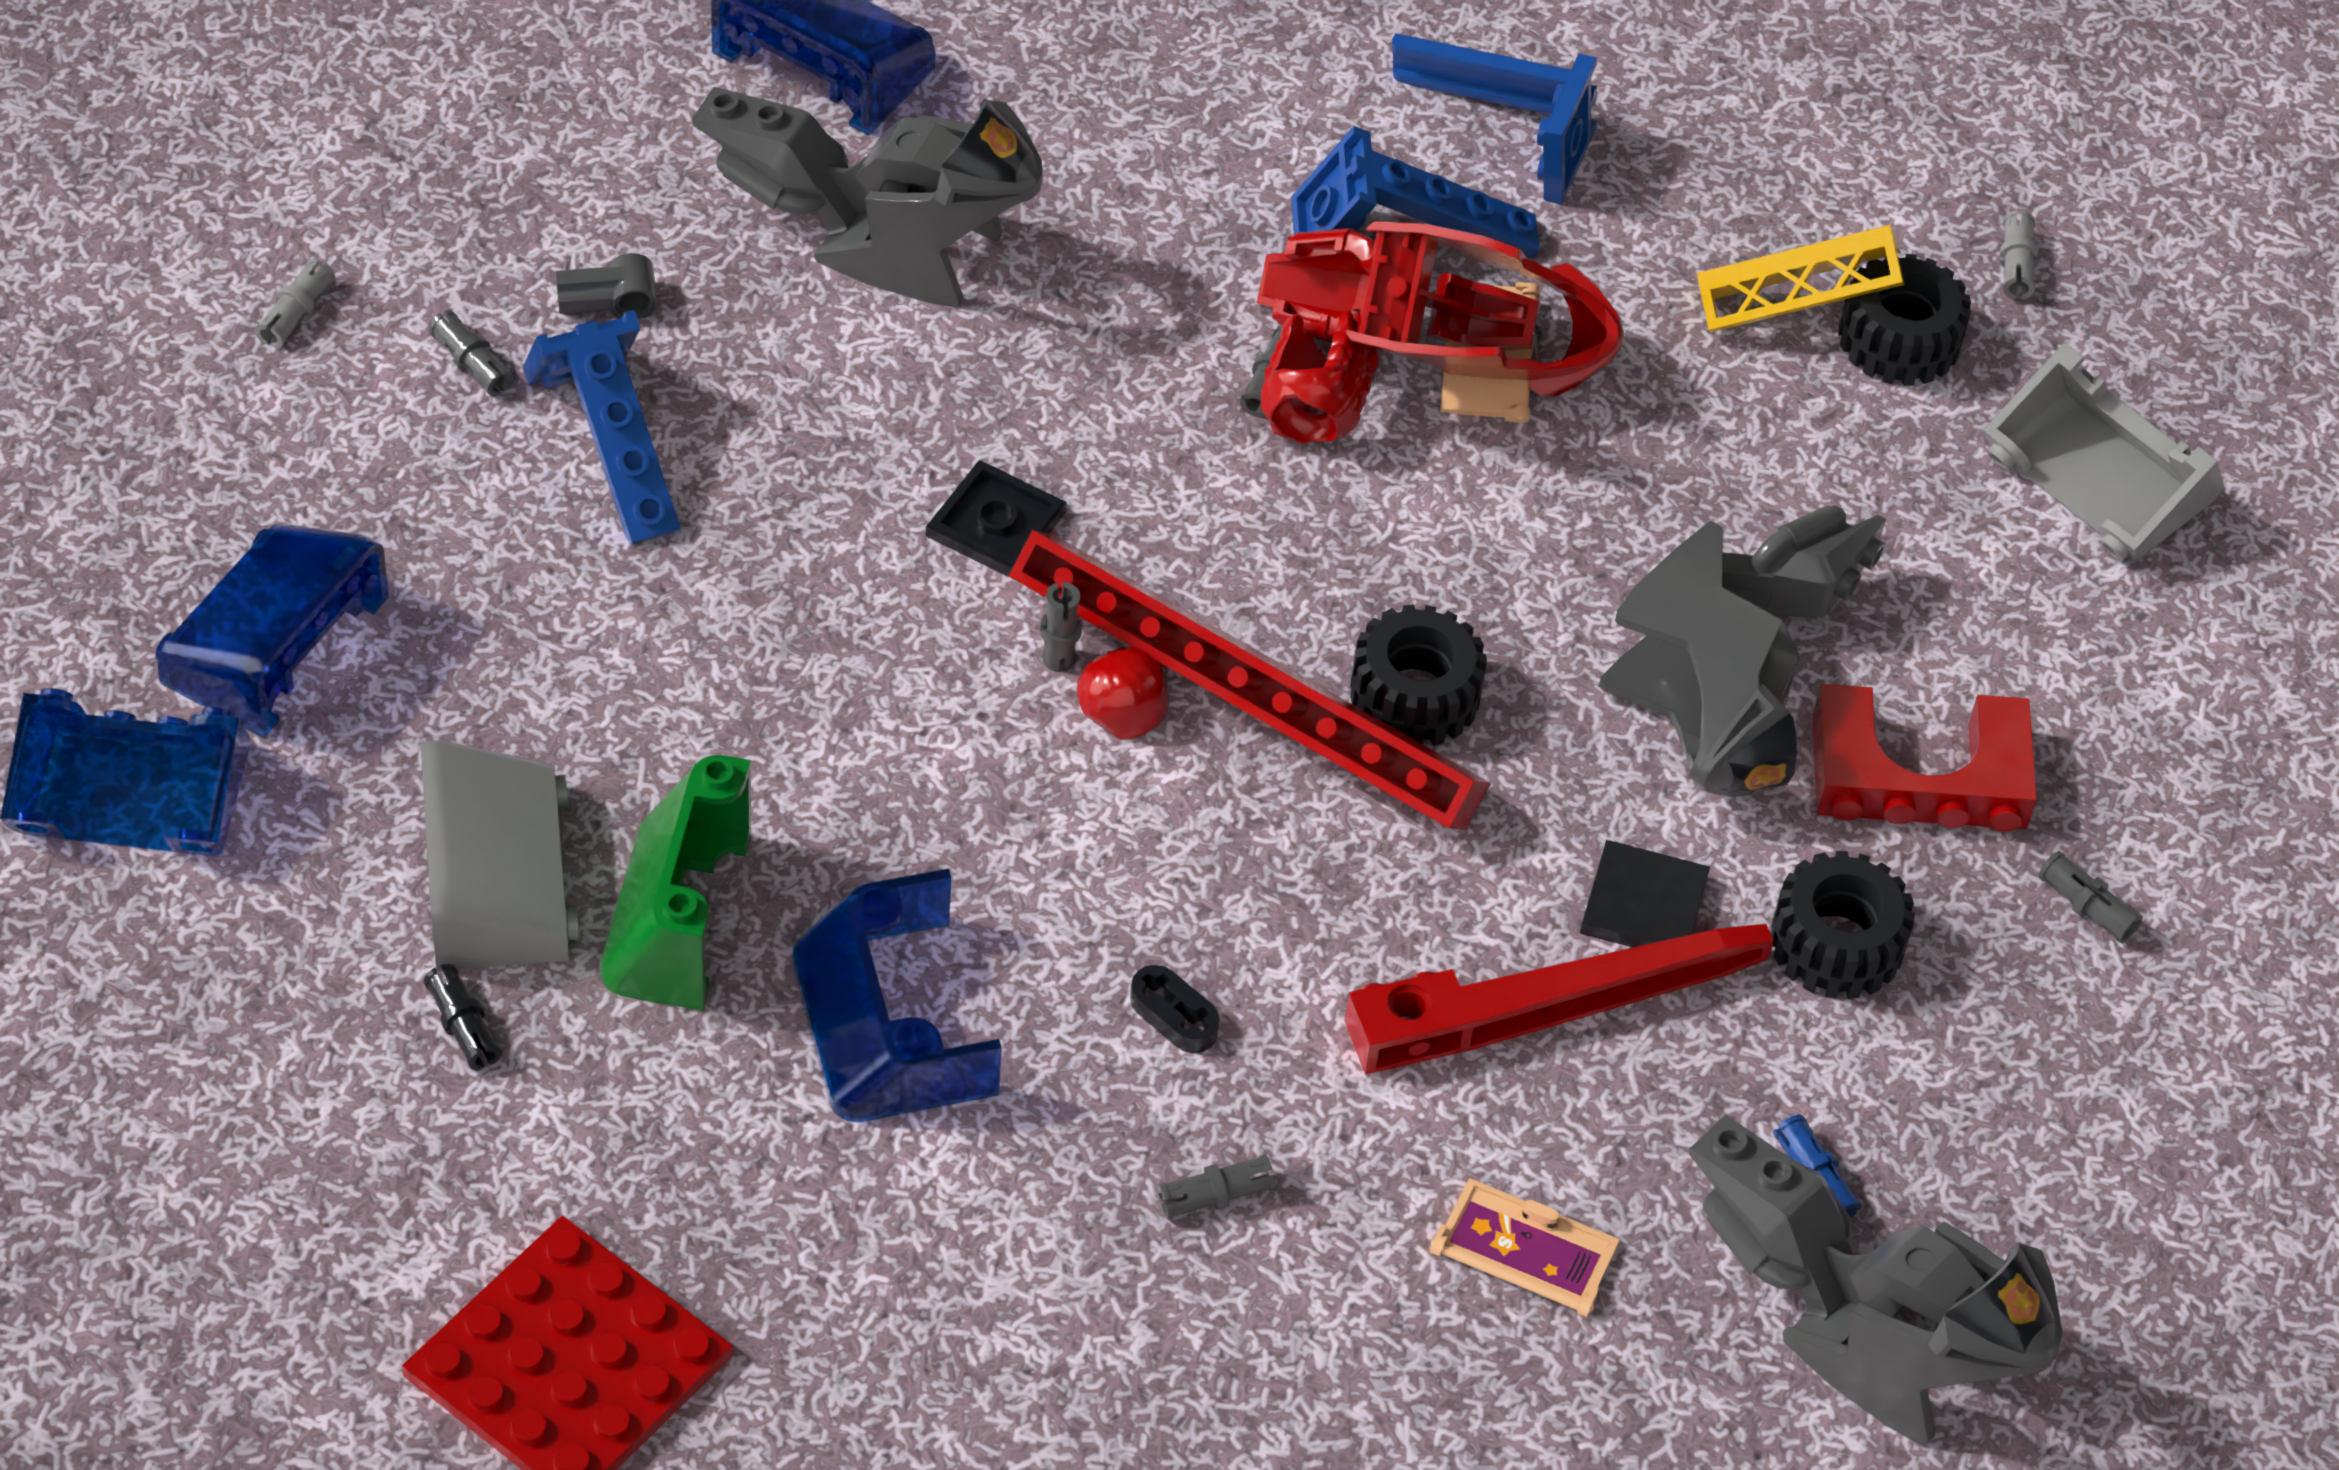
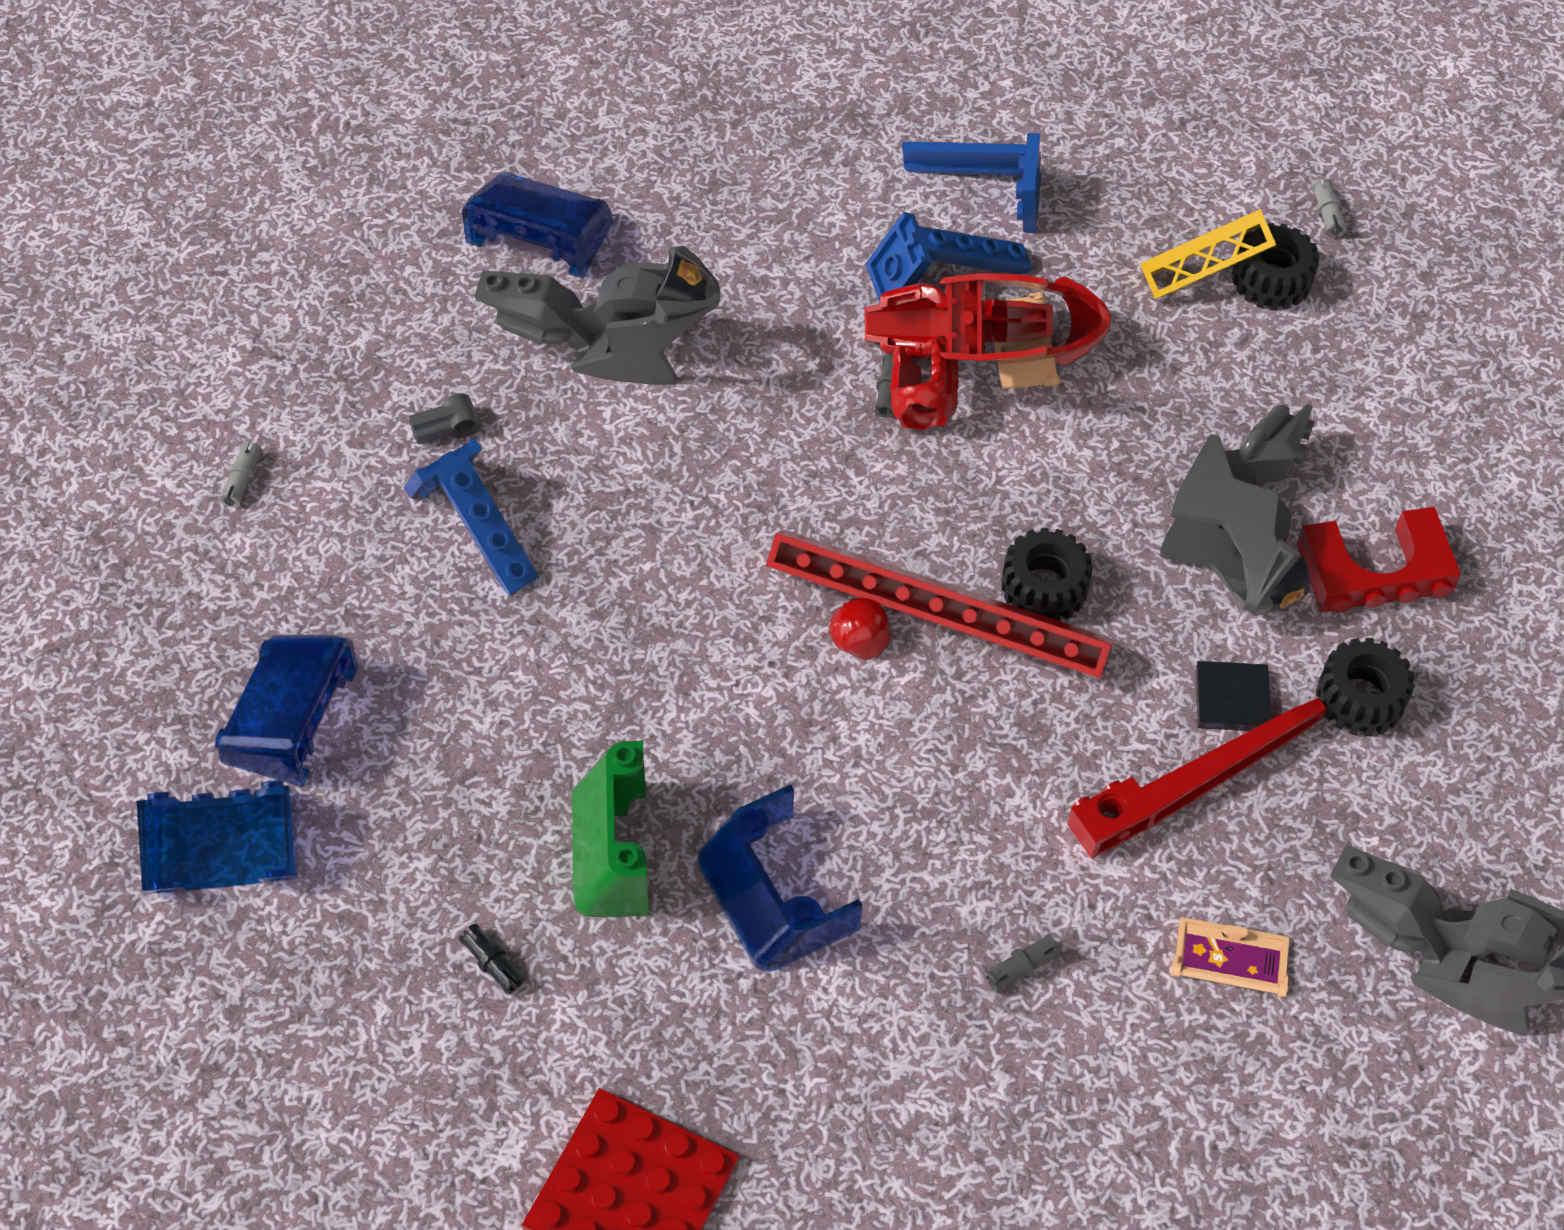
camera: 10 degrees left, 5 degrees up
light grey windscreen [421,740,579,971] -> none
dark grey pin [428,310,515,397] -> none
black tile [926,460,1067,580] -> none
dark grey pin [1040,582,1082,672] -> none
black beam [1130,965,1220,1053] -> none
blue pin [1773,1114,1862,1218] -> none
light grey windscreen [1983,342,2224,562] -> none
dark grey pin [2038,851,2143,943] -> none

